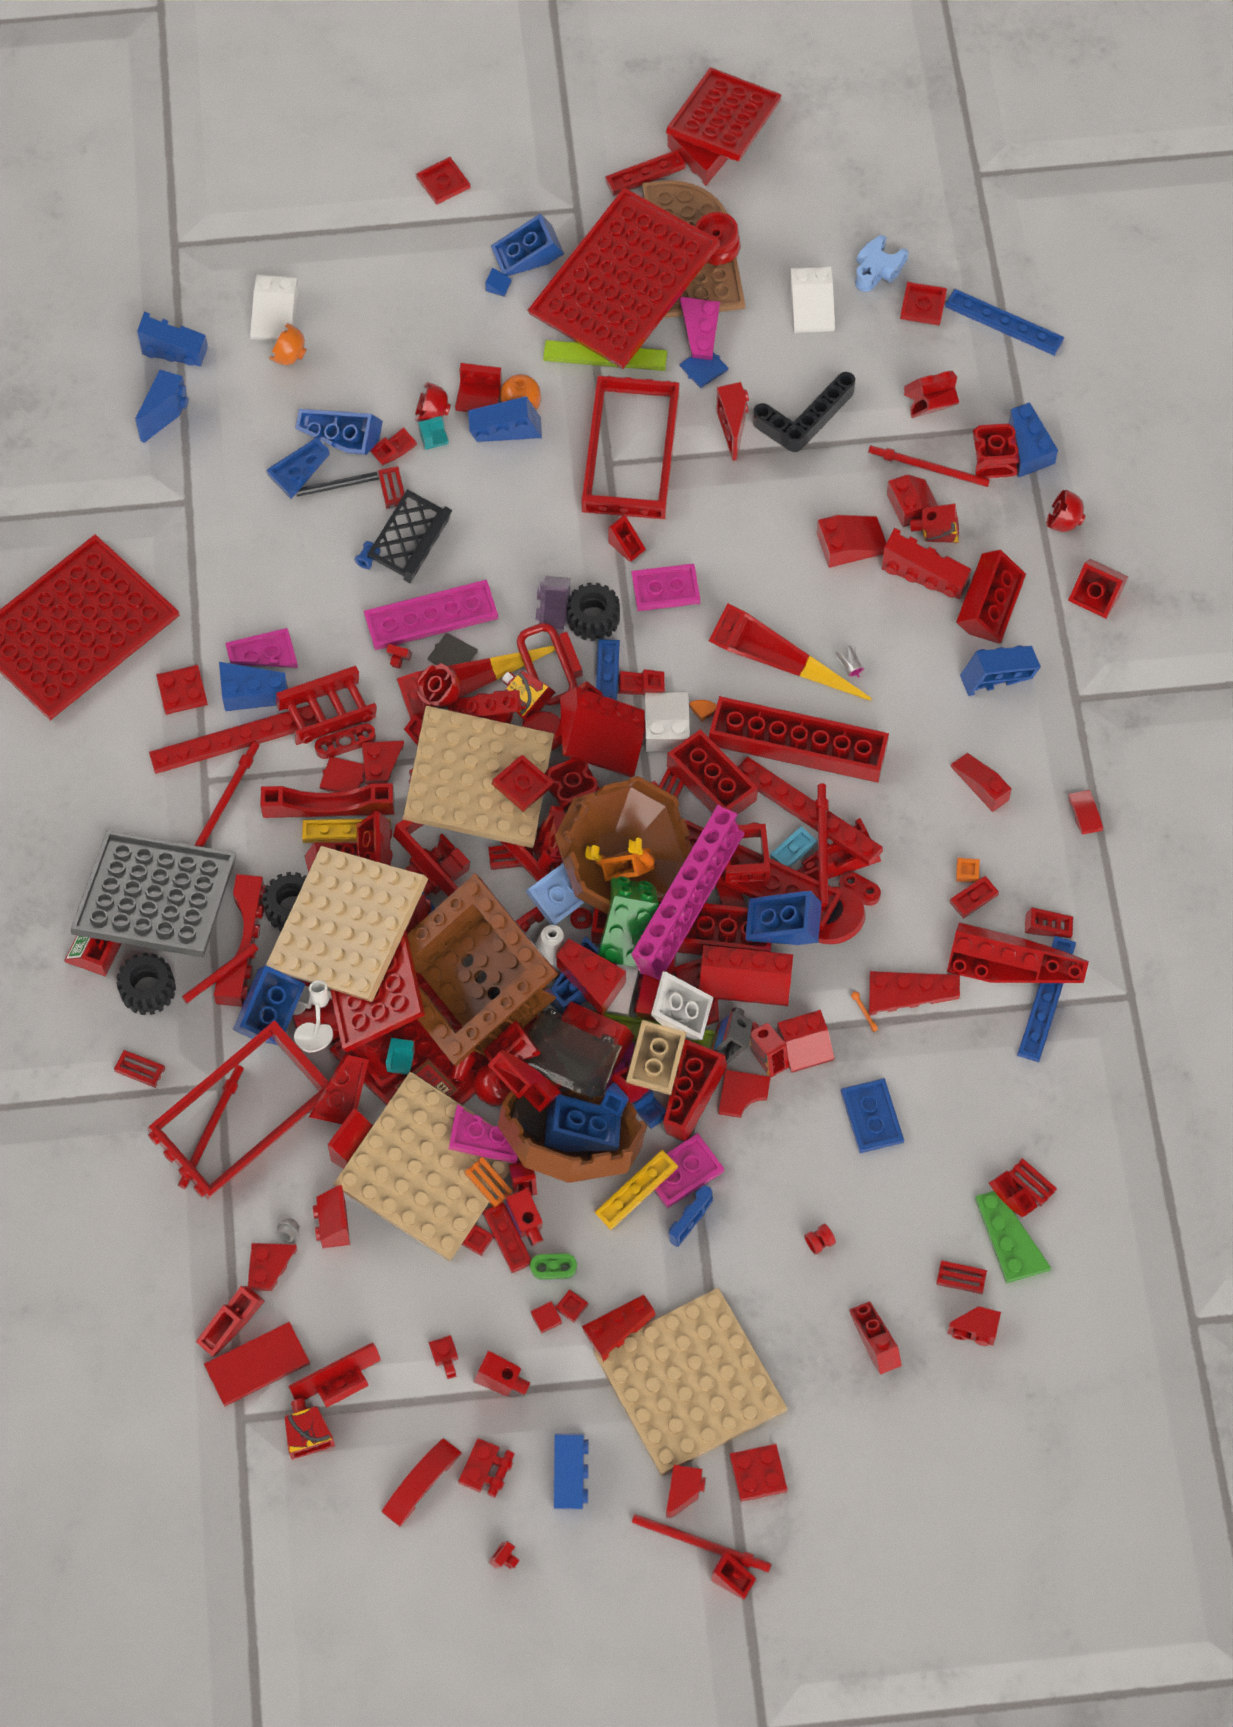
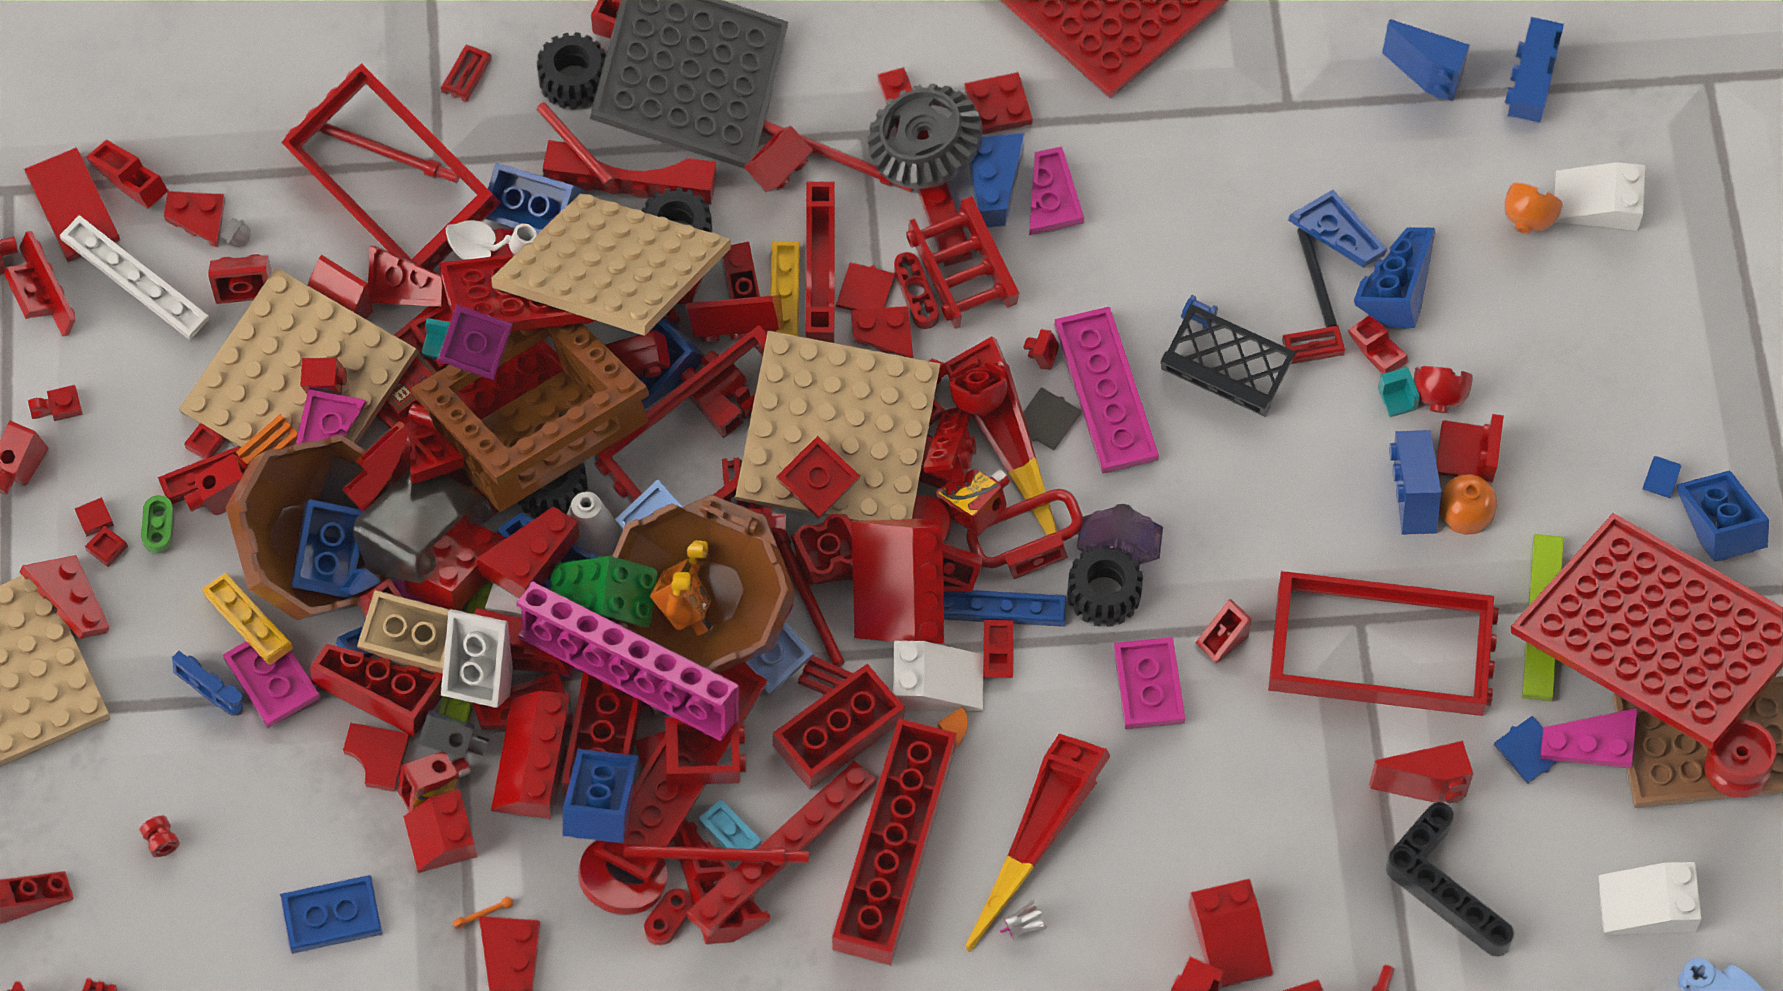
camera: 90 degrees right, 0 degrees up
none -> white plate [60,215,209,340]
none -> red brick [300,358,347,395]
none -> magenta plate [437,304,513,380]
none -> red brick [743,125,813,192]
none -> dark grey gear [867,84,982,189]

